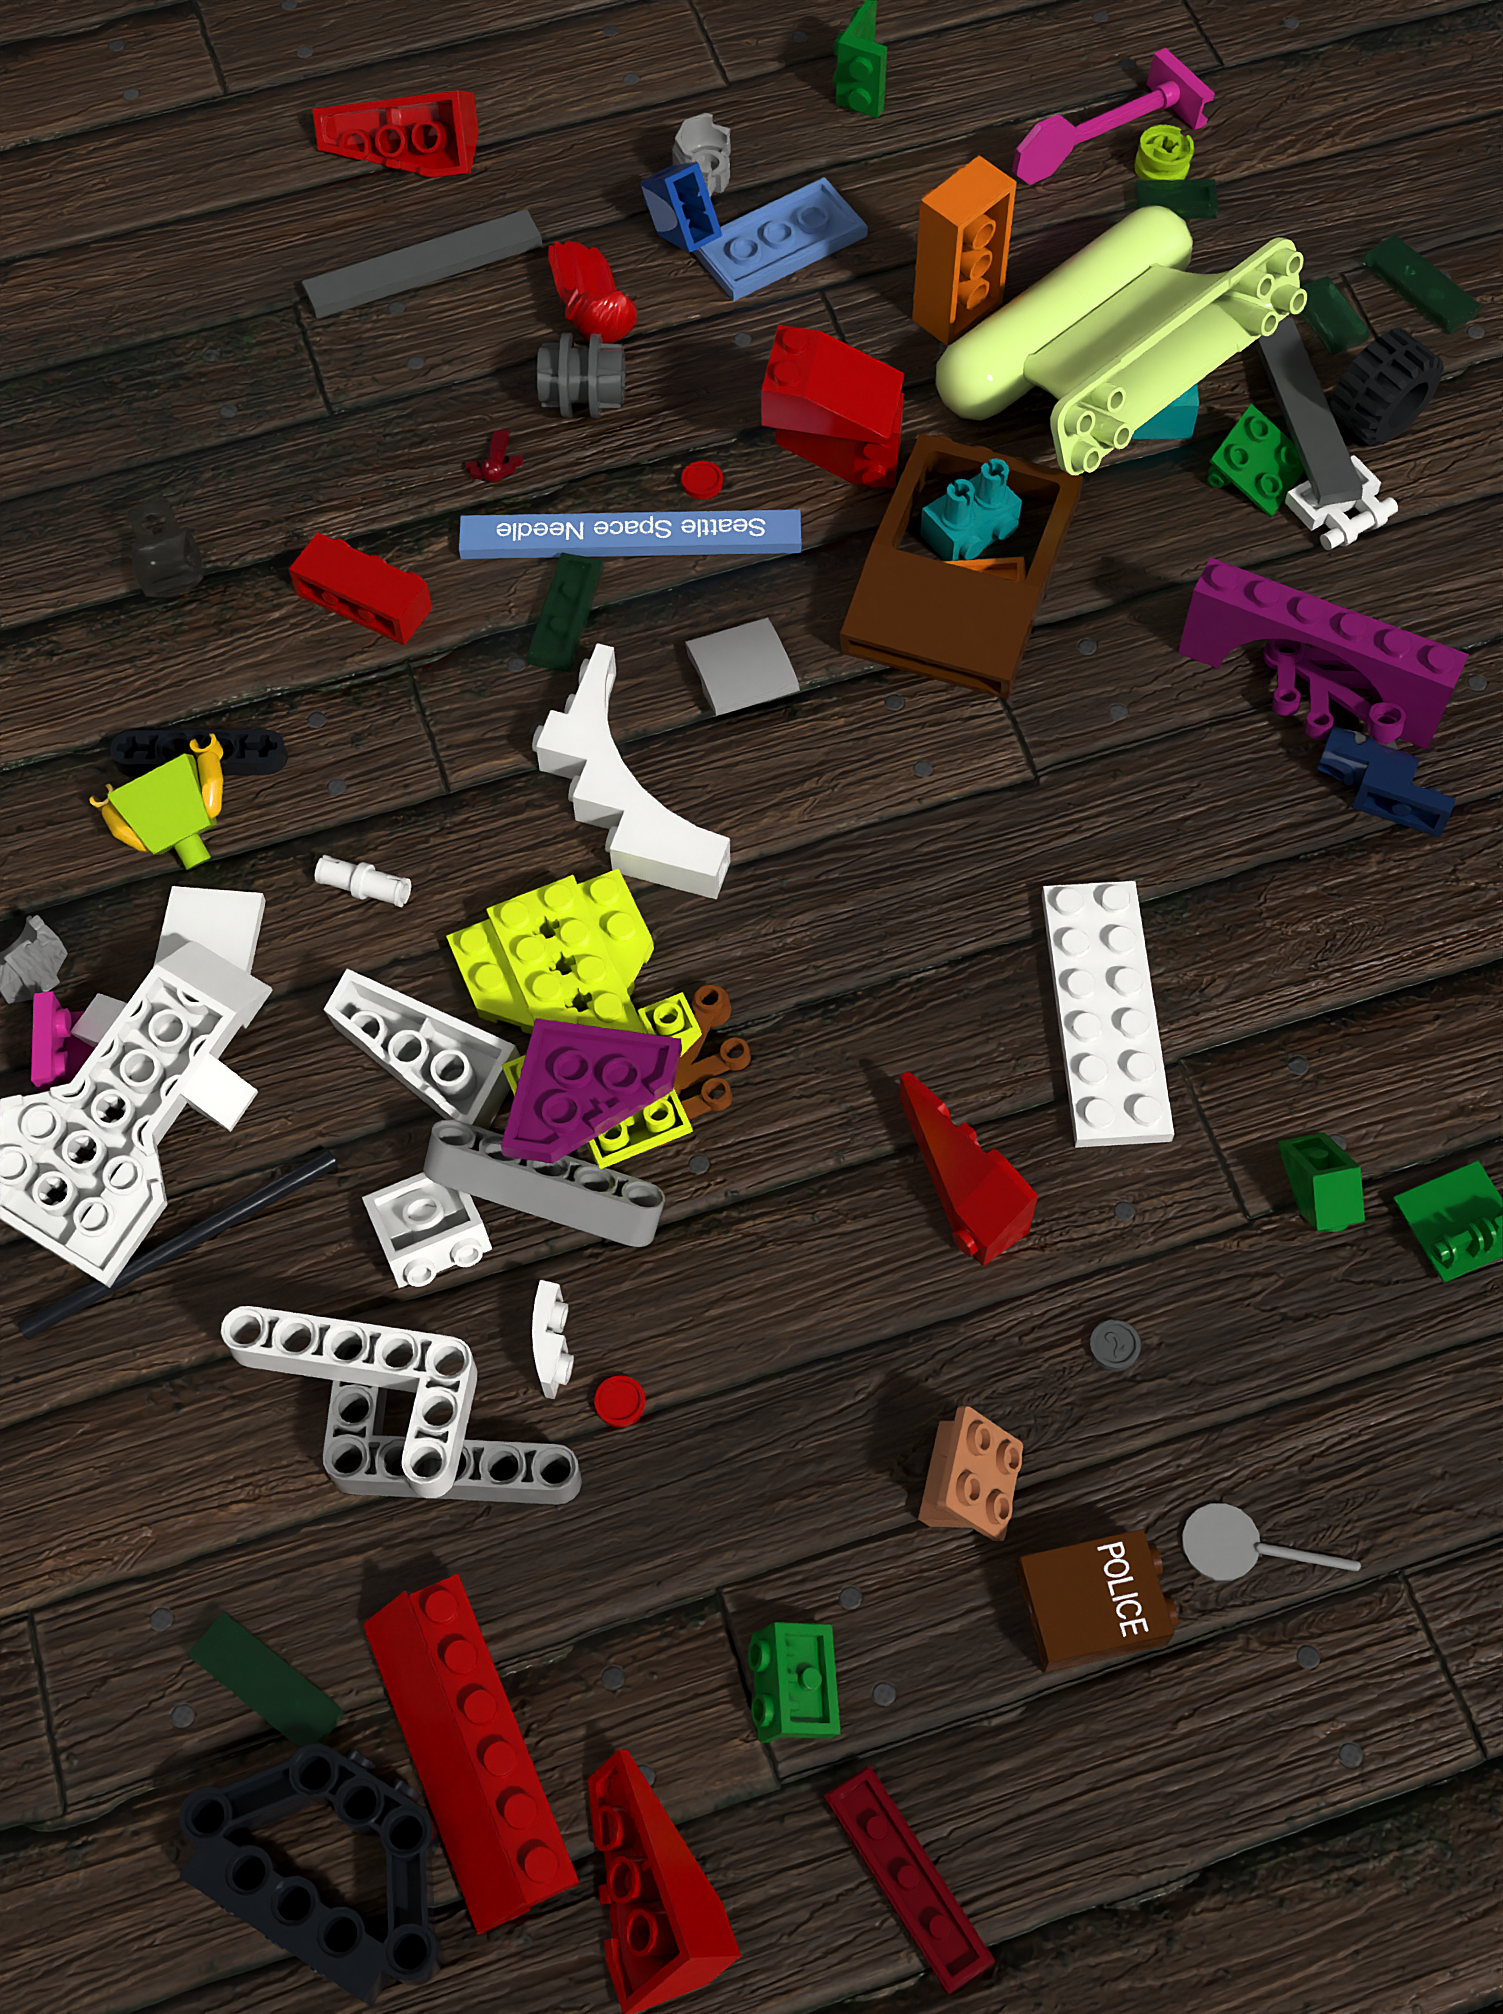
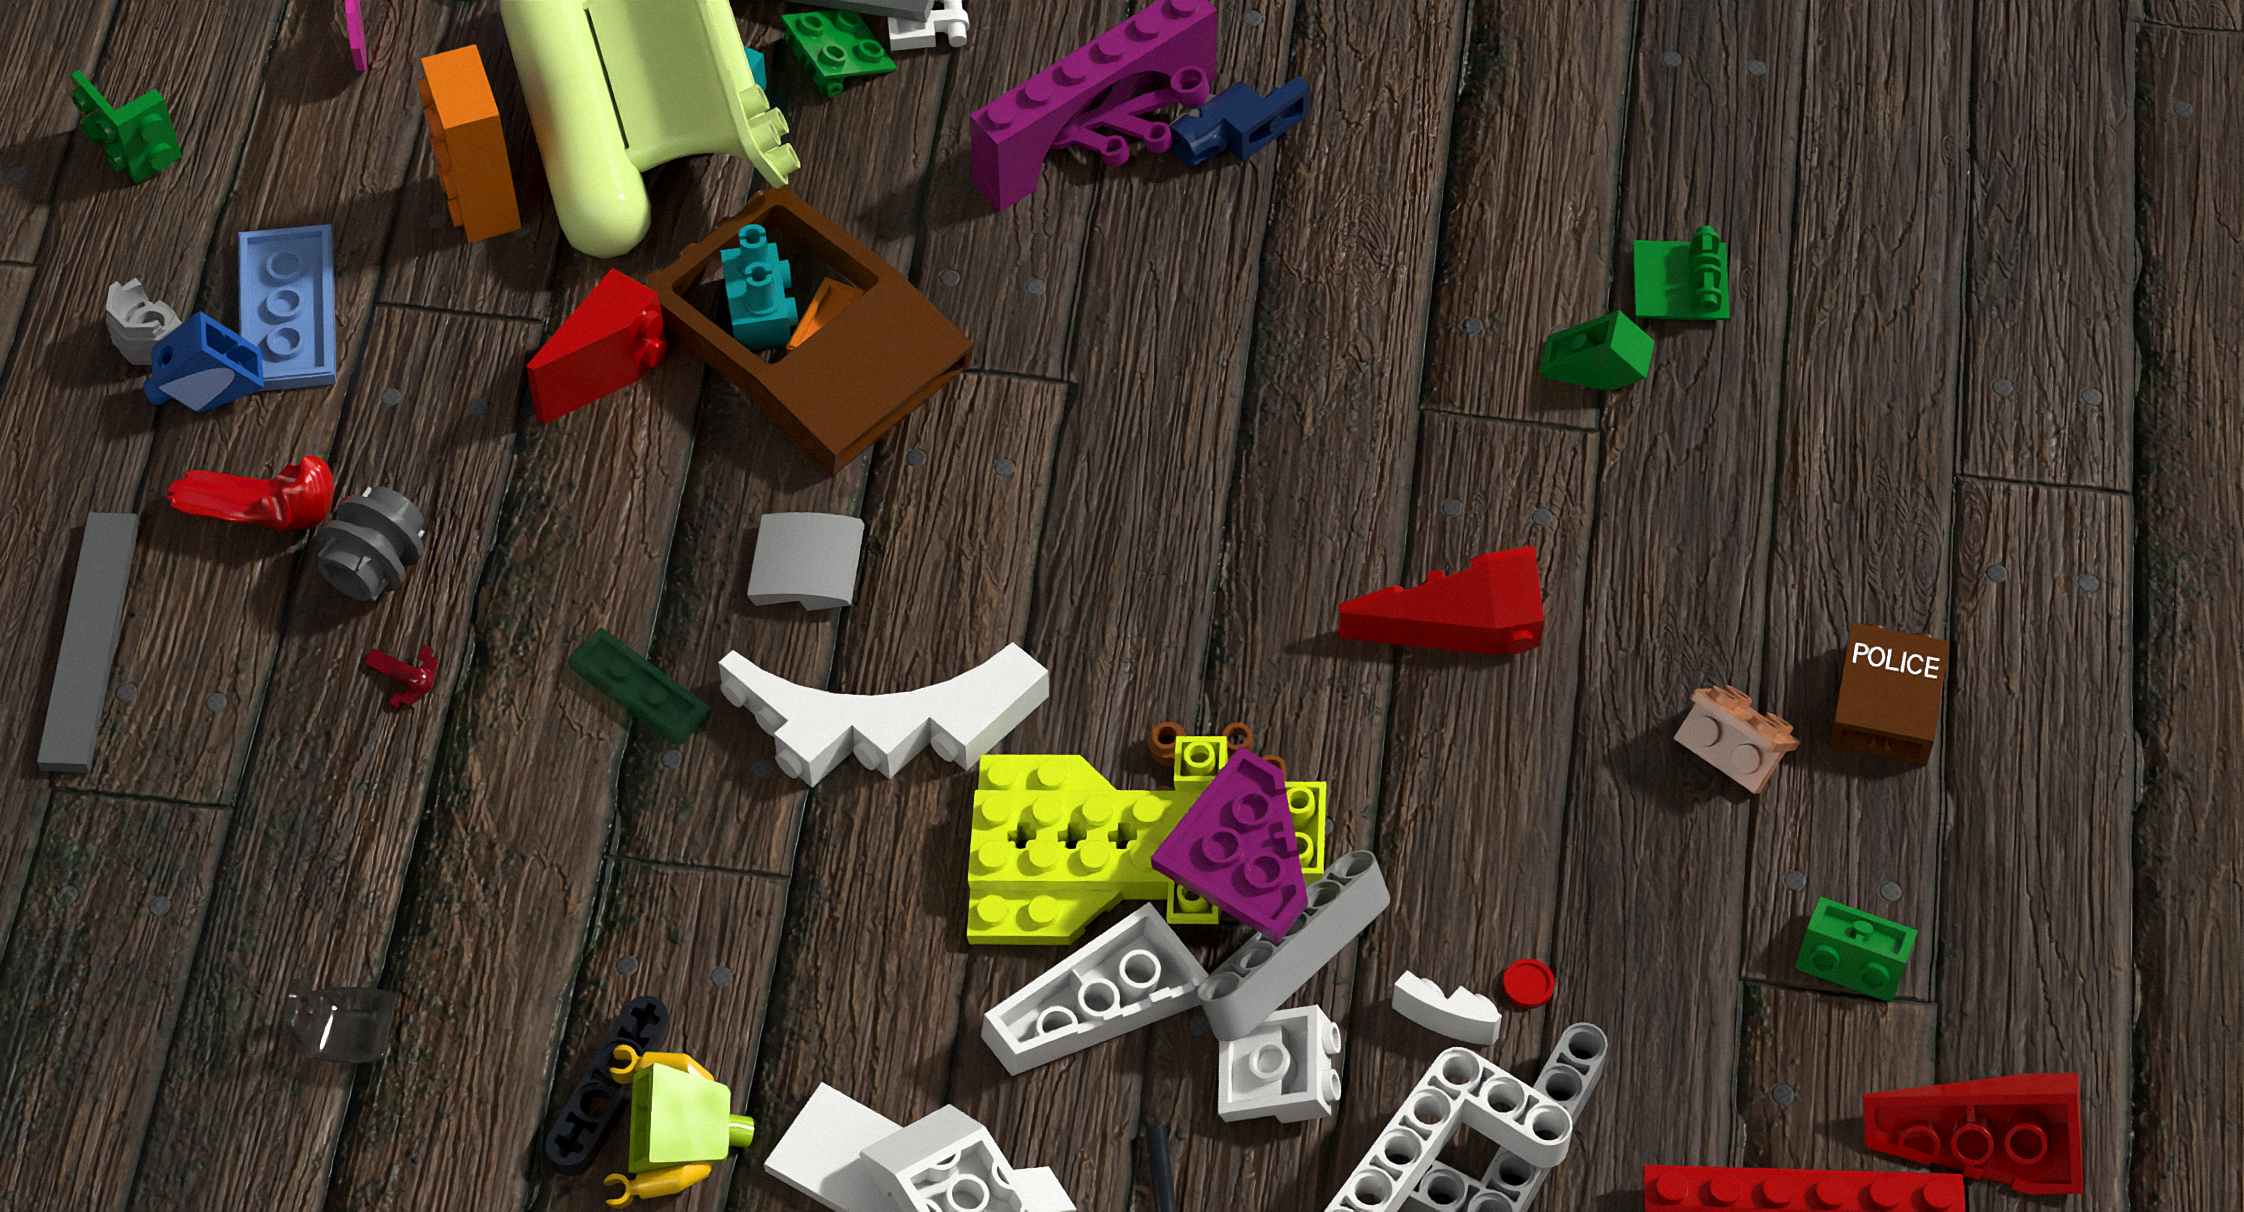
camera: 65 degrees left, 5 degrees down
red brick [289,532,432,645] -> none
white pin [315,855,411,907] -> none
medium blue tile [459,509,802,559] -> none
red piece [681,461,723,499] -> none
red slope [761,324,904,445] -> none
dark red tile [824,1764,996,1996] -> none
white plate [1042,881,1174,1148] -> none
dark grey piece [1089,1320,1141,1371] -> none
light grey piece [1182,1503,1361,1581] -> none

